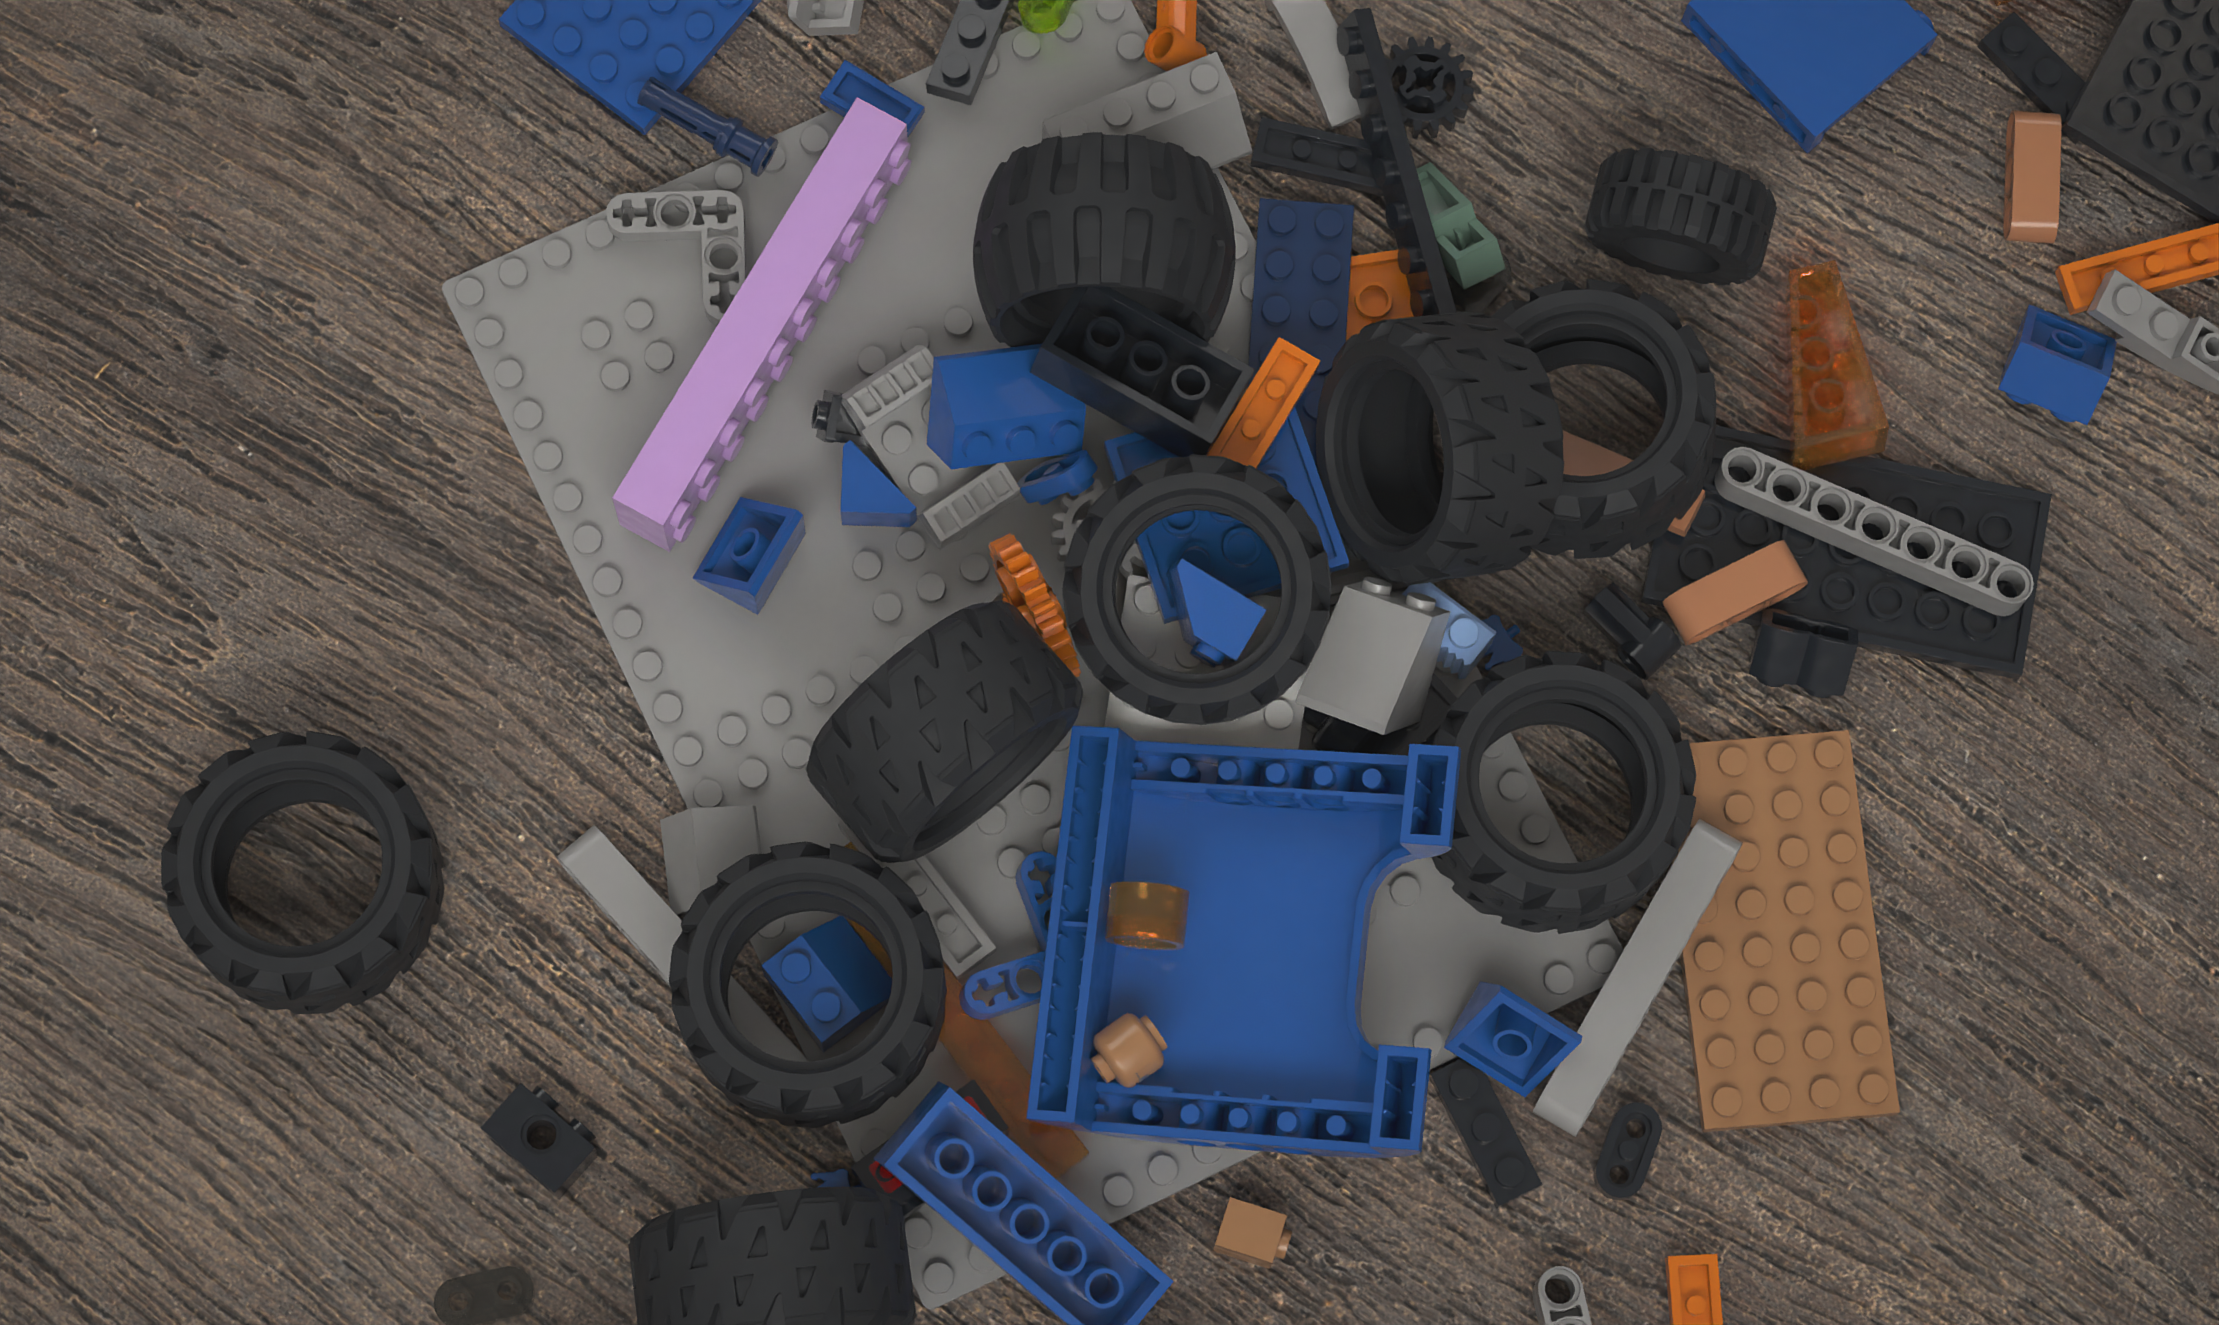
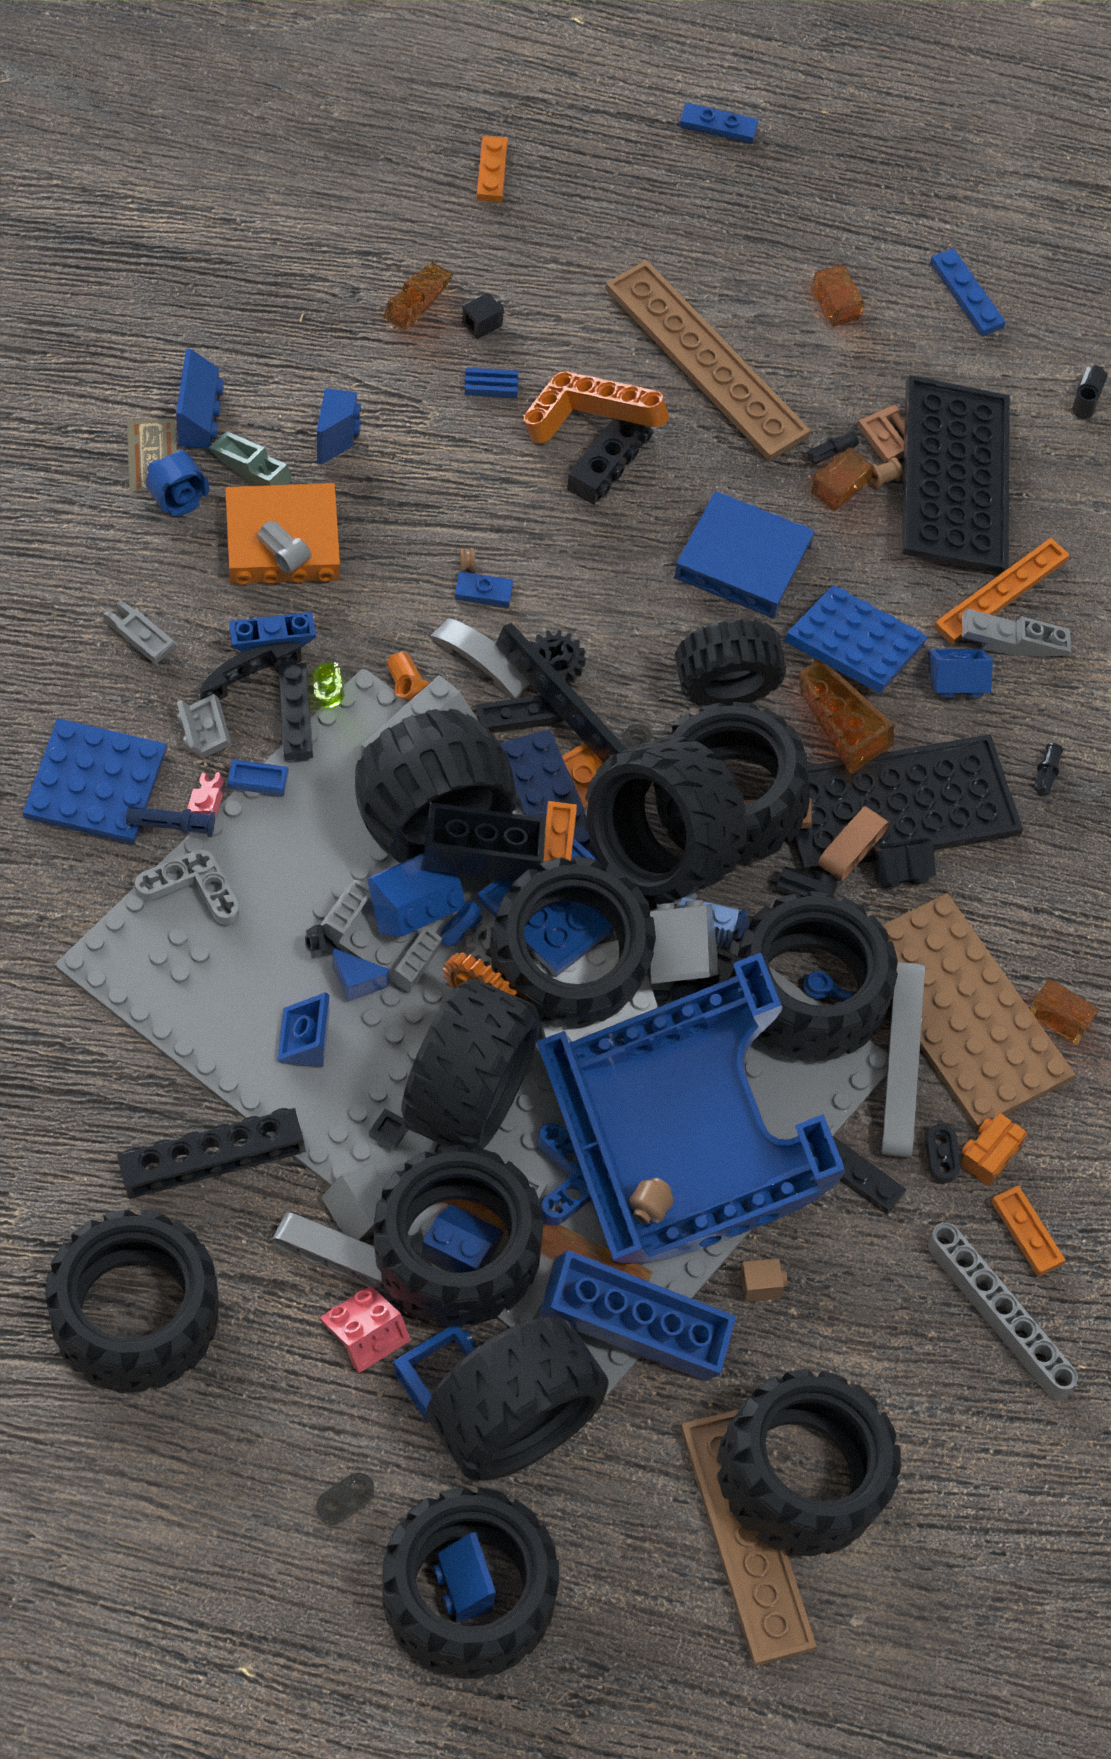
camera: 25 degrees left, 15 degrees down
black brick [480,1083,599,1200] -> none
lavender brick [612,97,912,552] -> none
clear orange piece [1105,882,1190,950] -> none
blue slope [1167,558,1267,668] -> none
sand green slope [1416,162,1506,290] -> none
blue slope [1444,981,1582,1097] -> none
light grey beam [1714,447,2034,616] -> none
black plate [1978,12,2085,145] -> none
nougat beam [2003,110,2062,244] -> none
none -> black brick [117,1108,306,1199]
none -> coral plate [187,772,224,818]
none -> coral bracket [320,1286,411,1373]
none -> black plate [369,1109,409,1151]
none -> blue window [393,1326,475,1422]
none -> blue plate [784,585,928,694]
none -> blue plate [803,971,855,1001]
none -> orange brick [961,1113,1027,1186]
none -> clear orange brick [1030,978,1099,1045]
none -> black axle [1034,743,1063,796]

